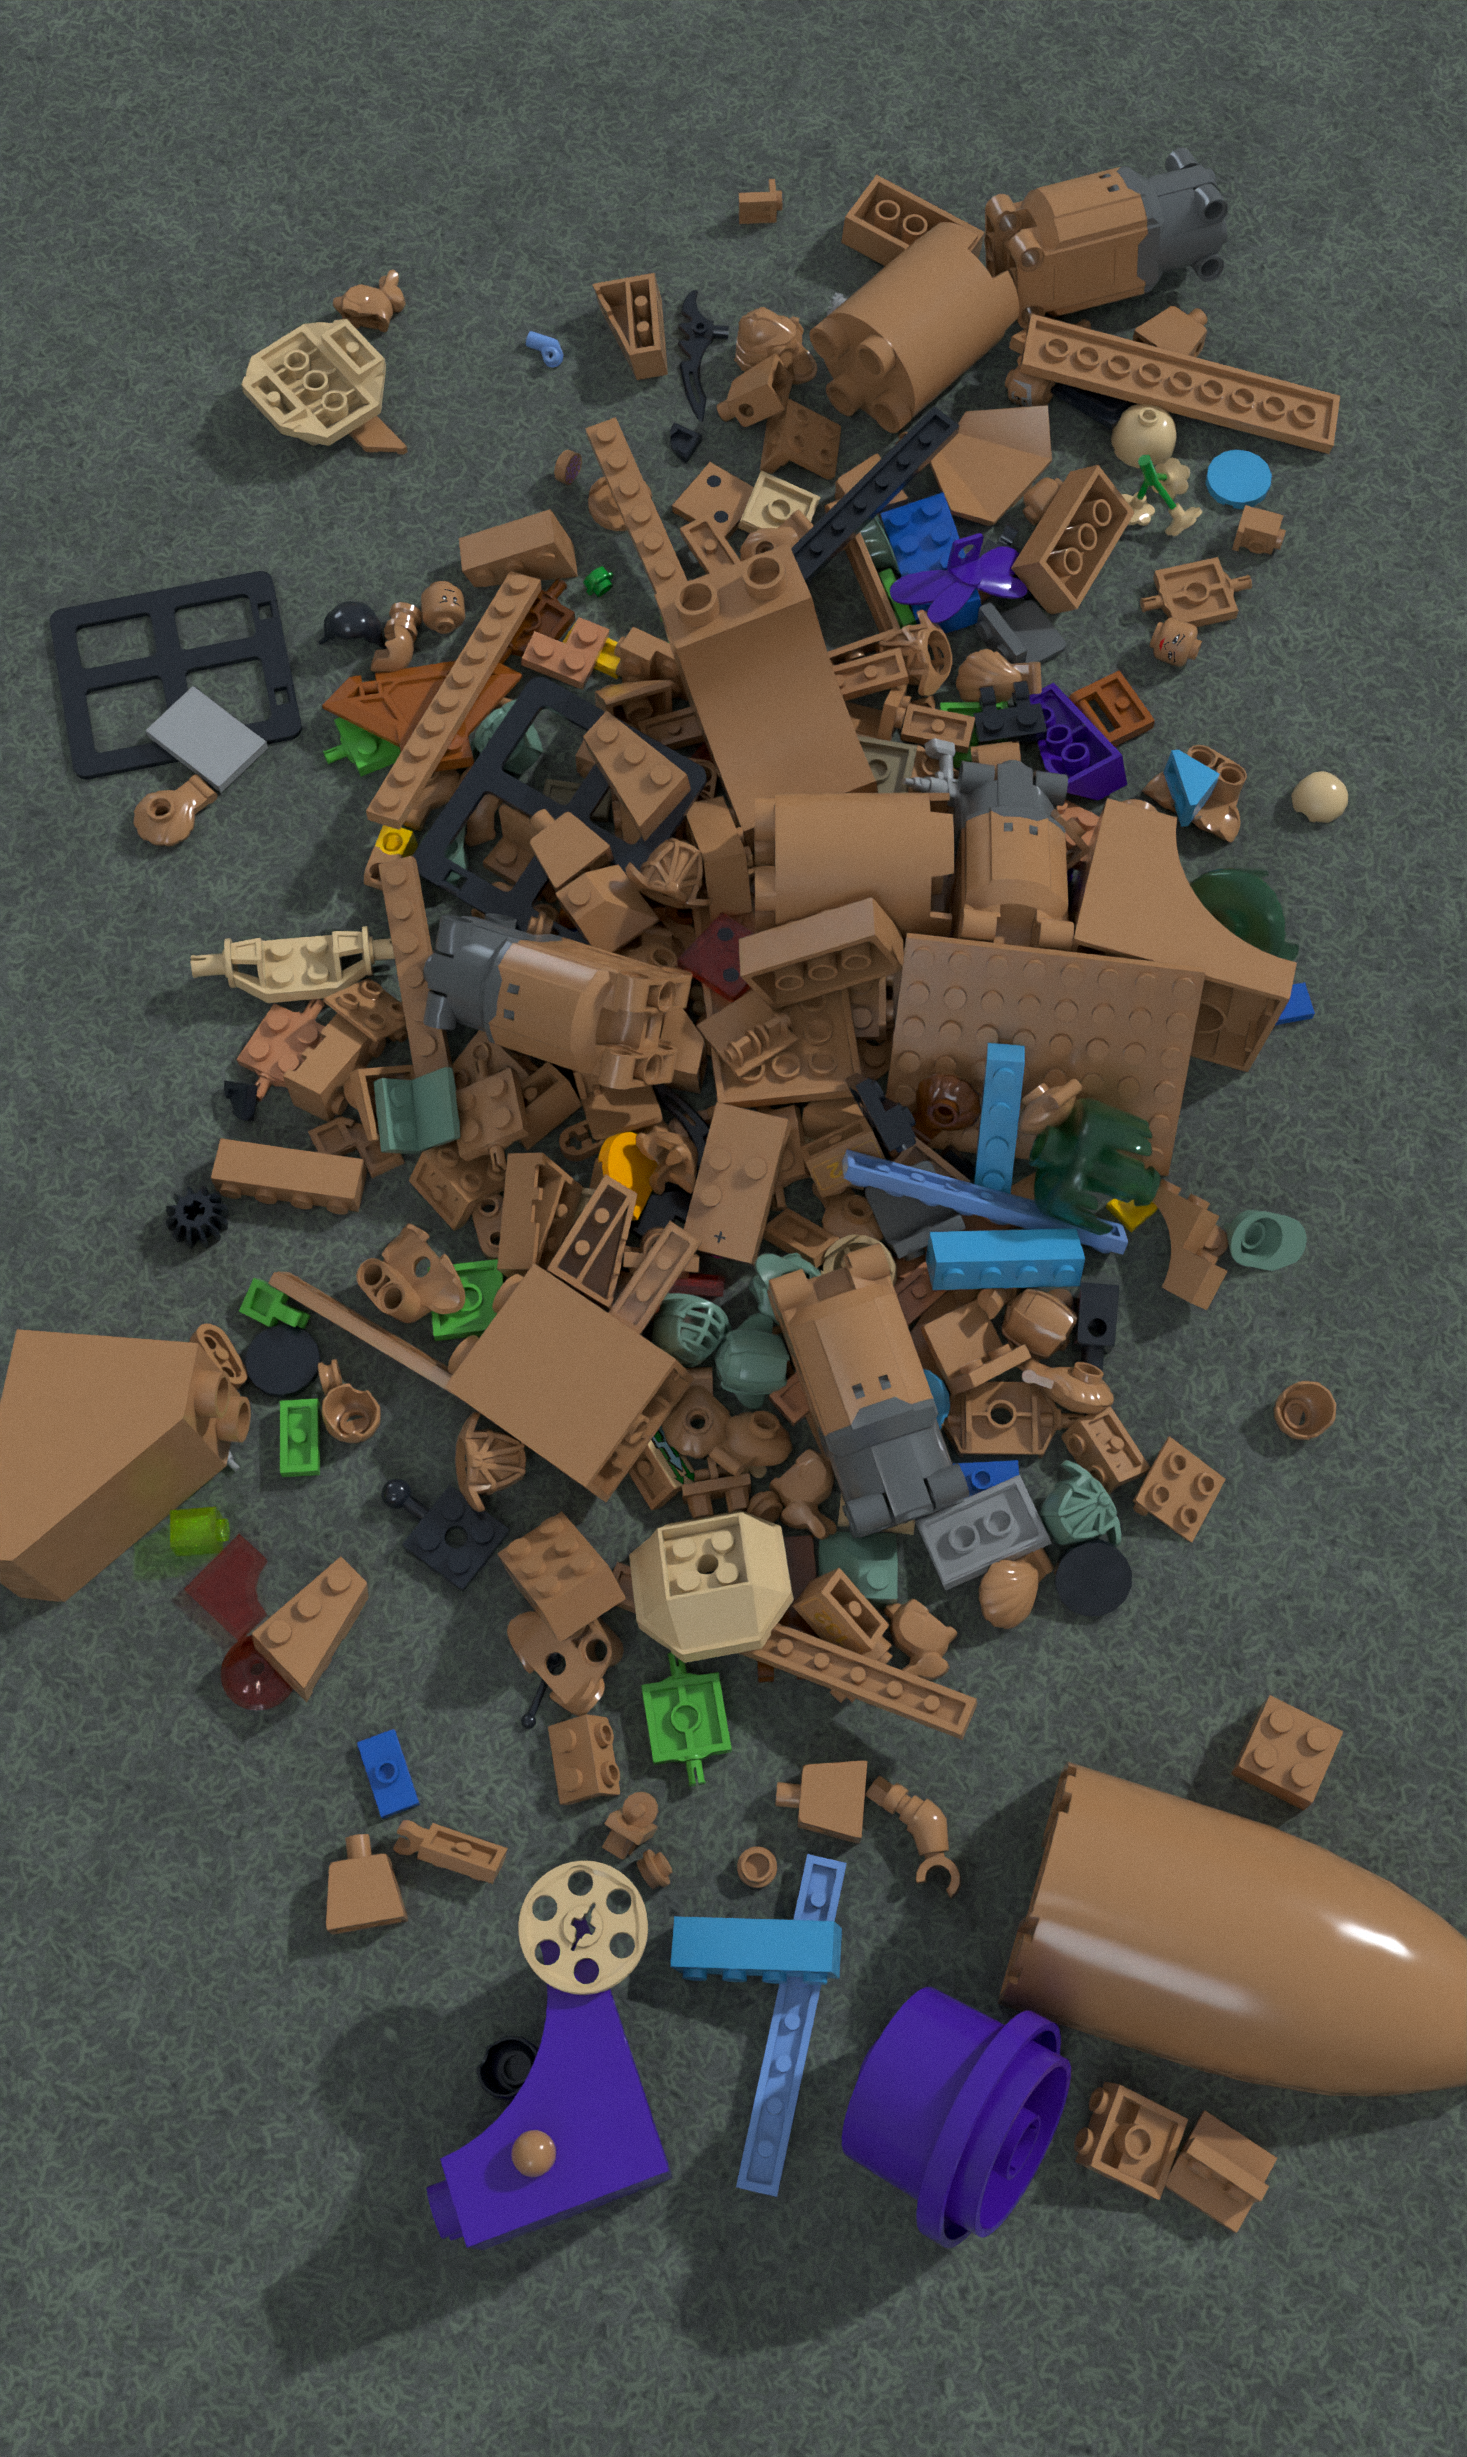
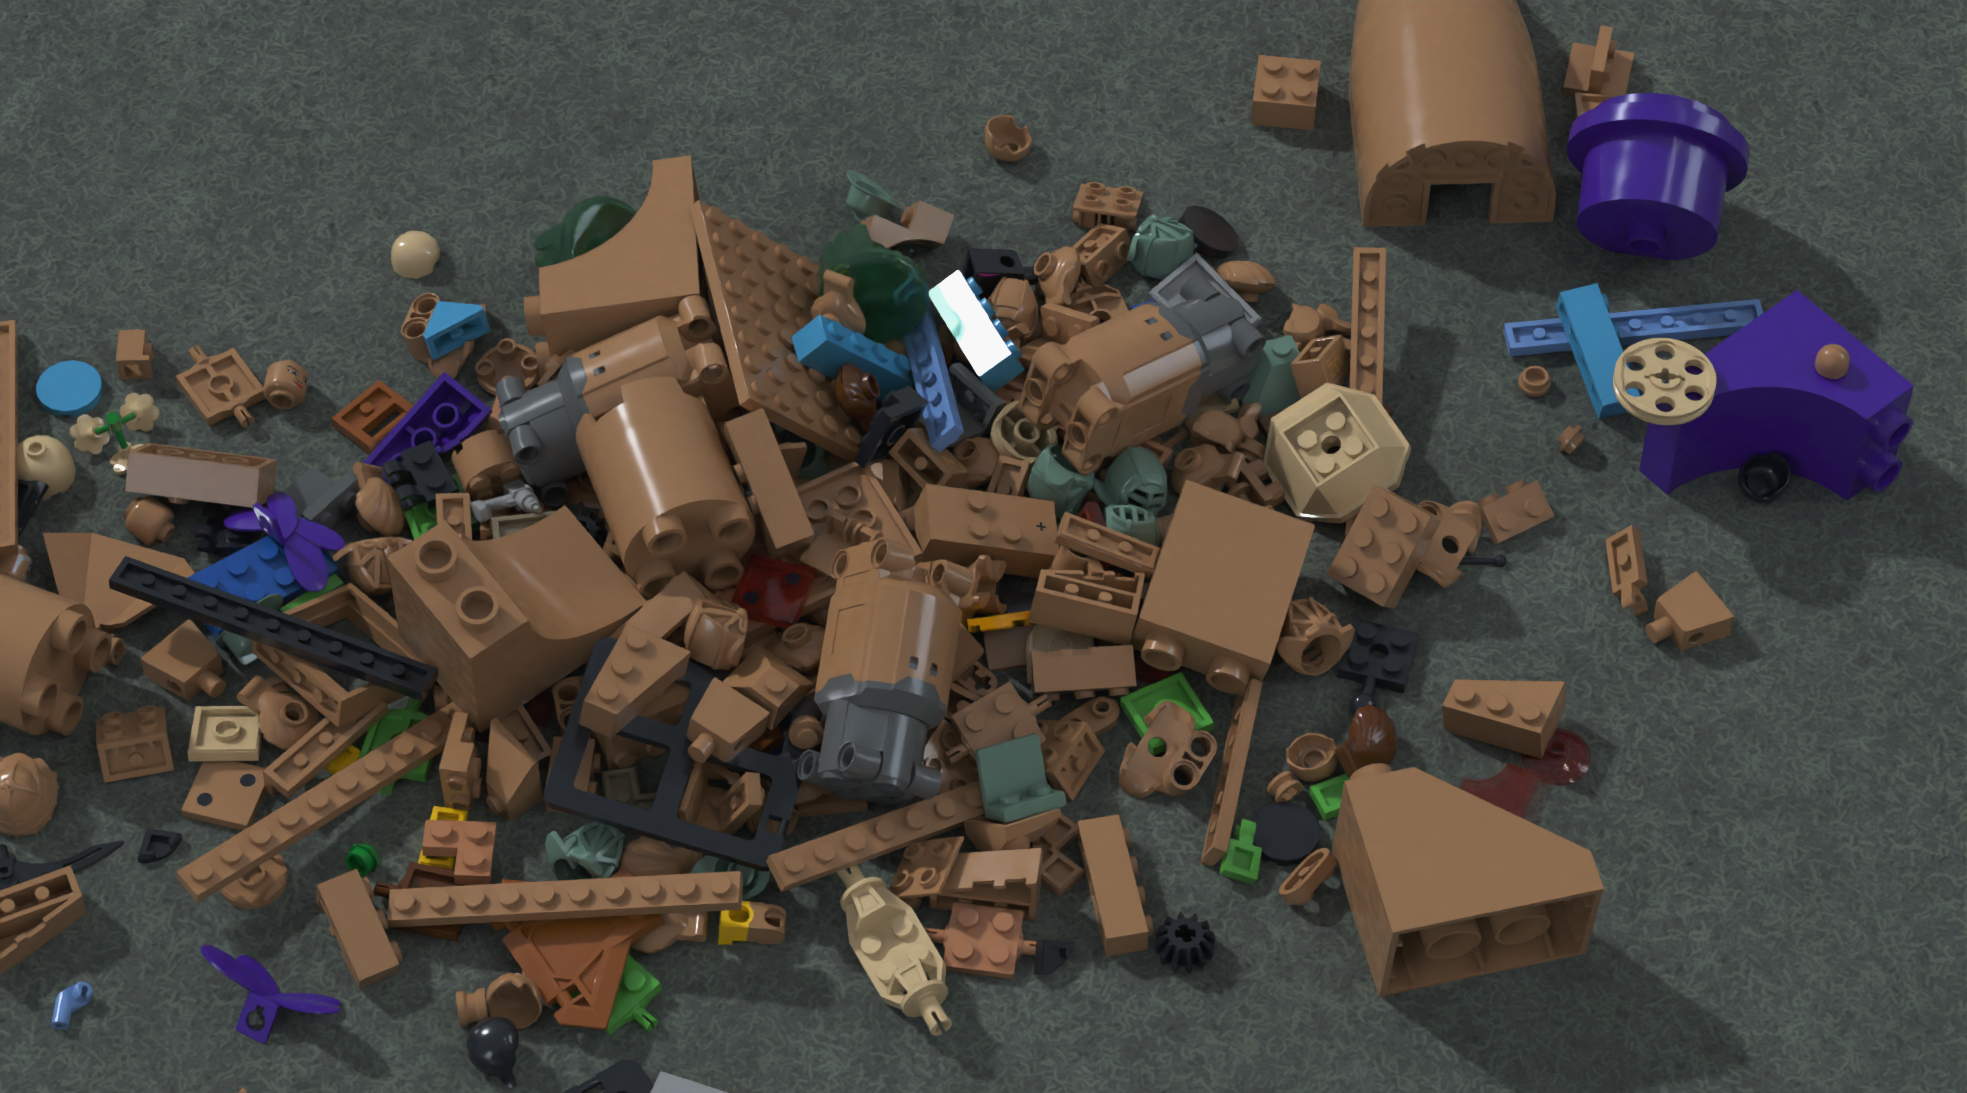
camera: 110 degrees left, 15 degrees down
blue plate [357,1729,420,1819] -> none
medium nougat head [421,581,465,634] -> none
medium nougat tile [554,449,582,485] -> none
medium nougat hips [602,1792,658,1860] -> none
bright green plate [641,1652,732,1787] -> none
medium nougat torso [717,353,793,427] -> none
medium nougat torso [775,1761,867,1843] -> none
medium nougat piece [865,1775,961,1899] -> none
none -> dark purple piece [201,945,340,1043]
none -> medium nougat plate [718,772,765,834]
none -> reddish brown animal [1335,705,1398,778]

